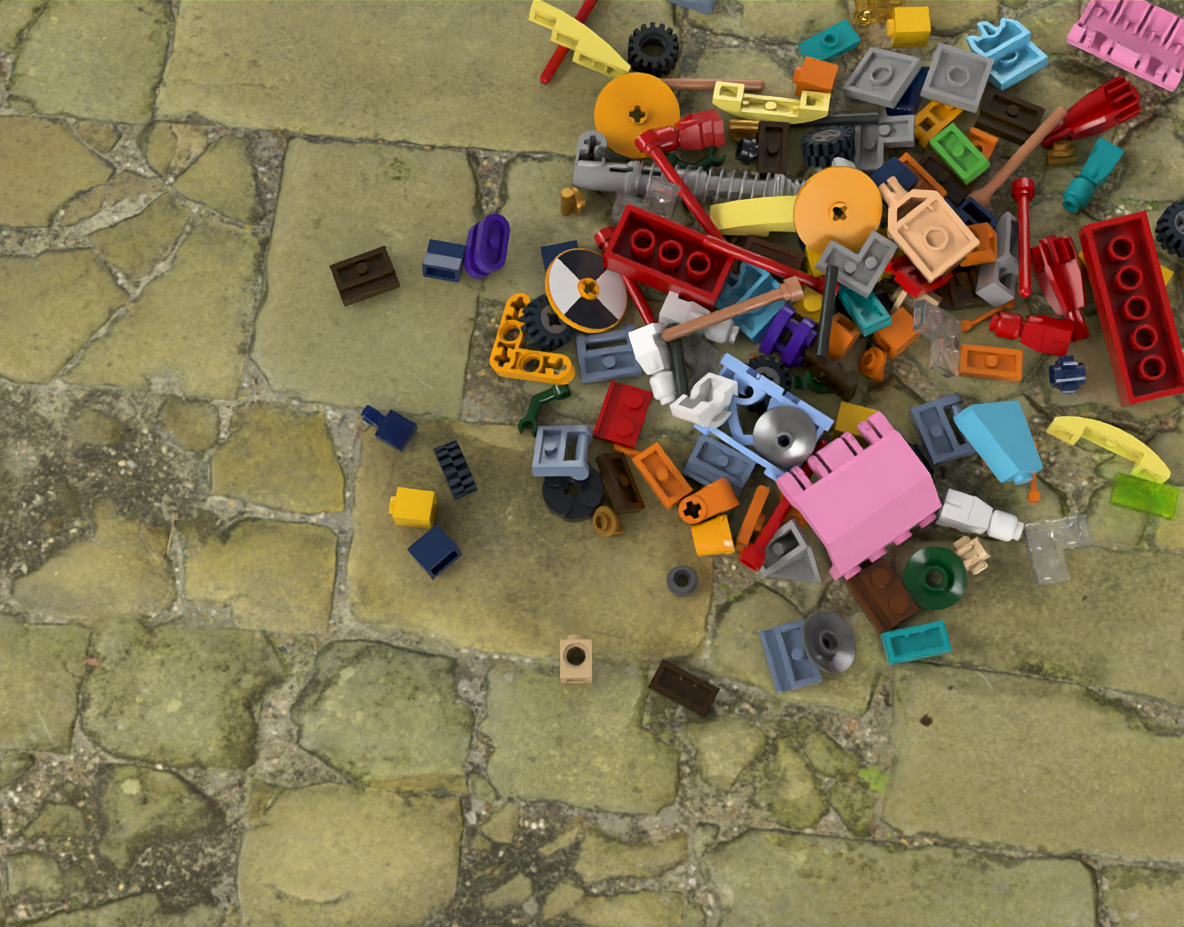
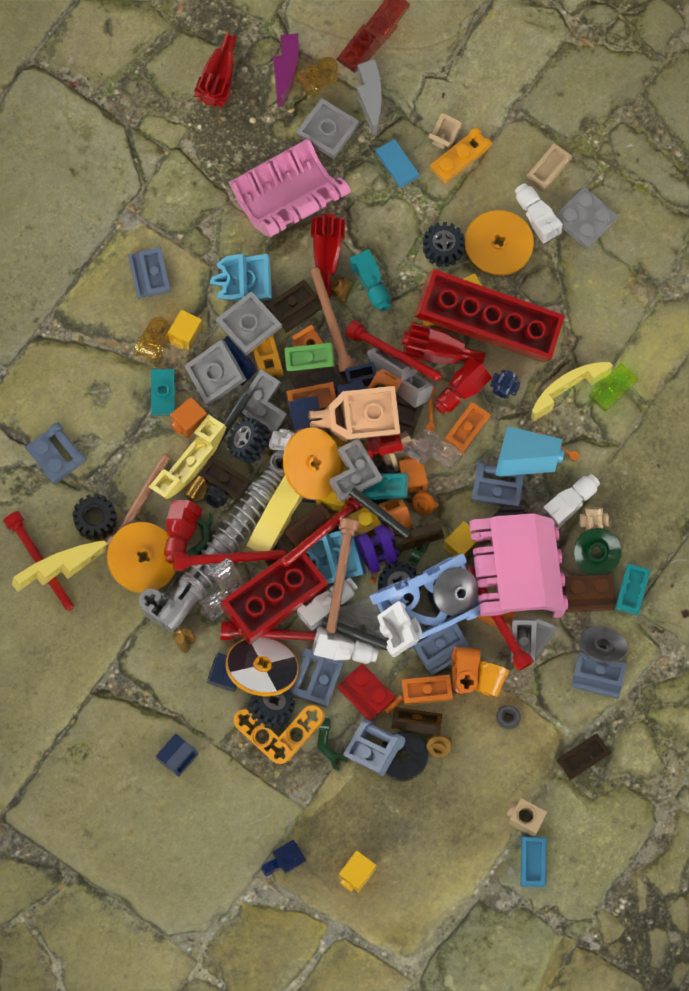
camera: 65 degrees left, 0 degrees up
dark brown plate [329,246,400,307] -> none
dark blue piece [407,524,462,580] -> none
black wheel [433,440,478,500] -> none
dark purple brick [464,213,510,279] -> none
orange plate [734,485,770,551] -> none
clear plate [1022,514,1093,587] -> none
none -> dark azure tile [520,836,546,888]

